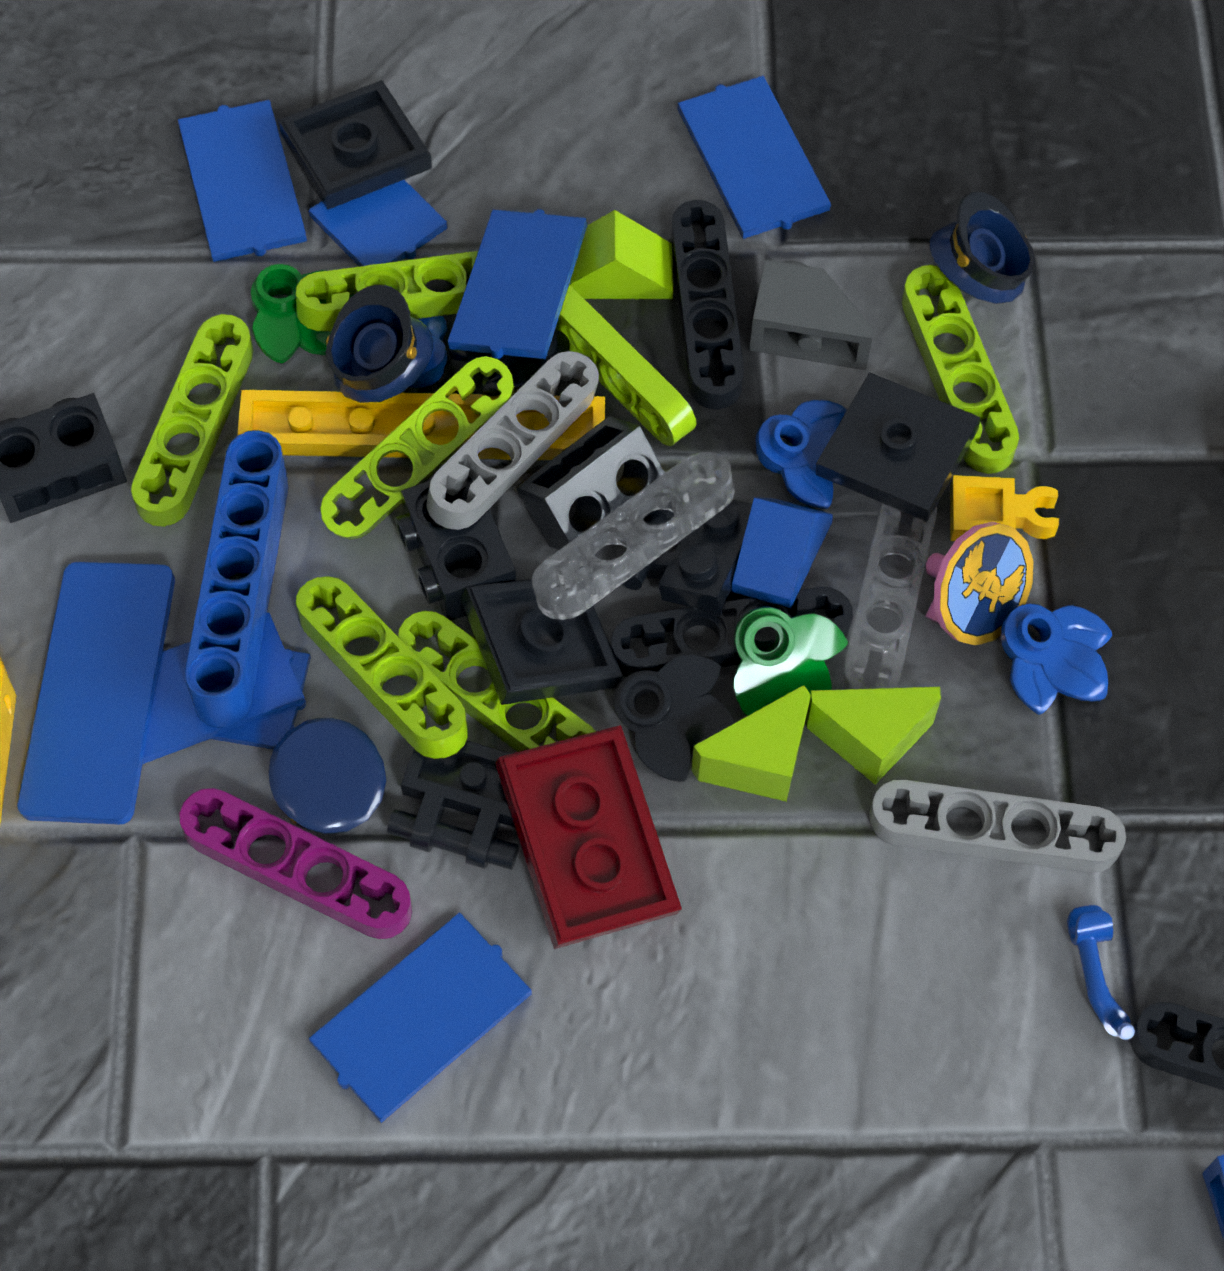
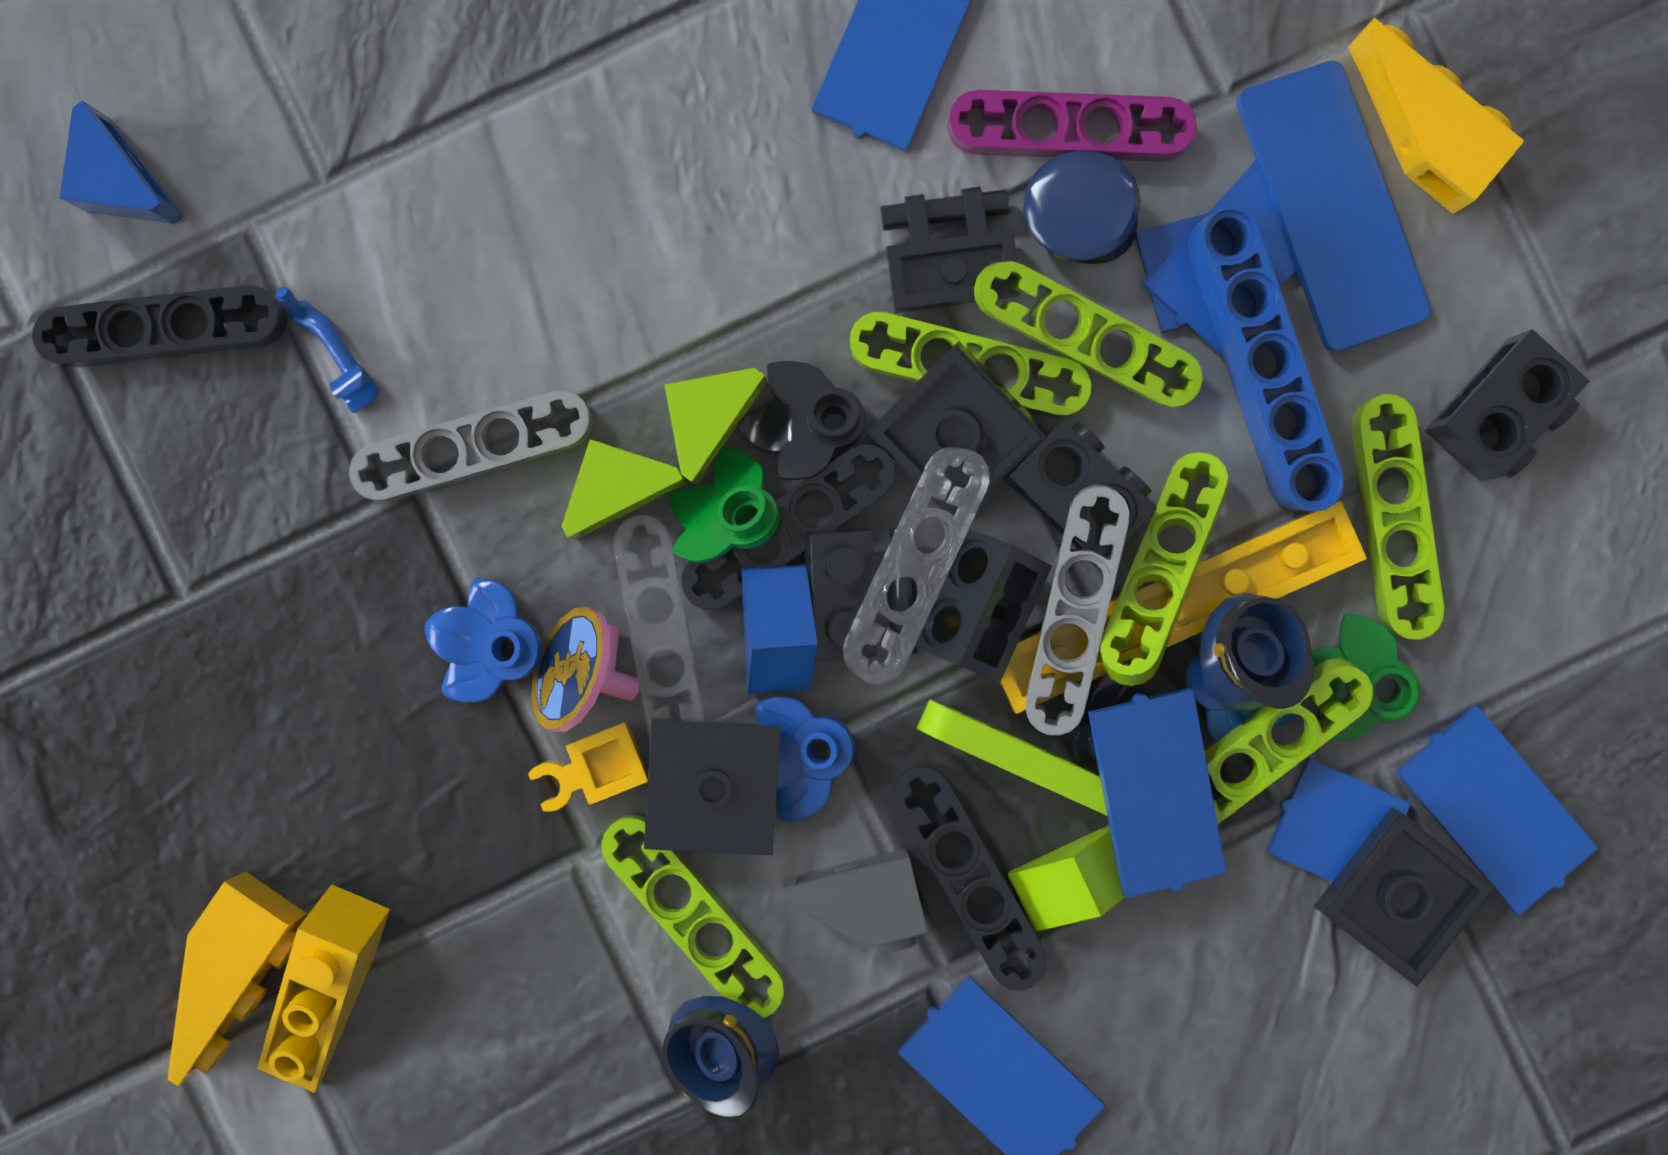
camera: 155 degrees right, 25 degrees up
dark red tile [495,725,682,949] -> none

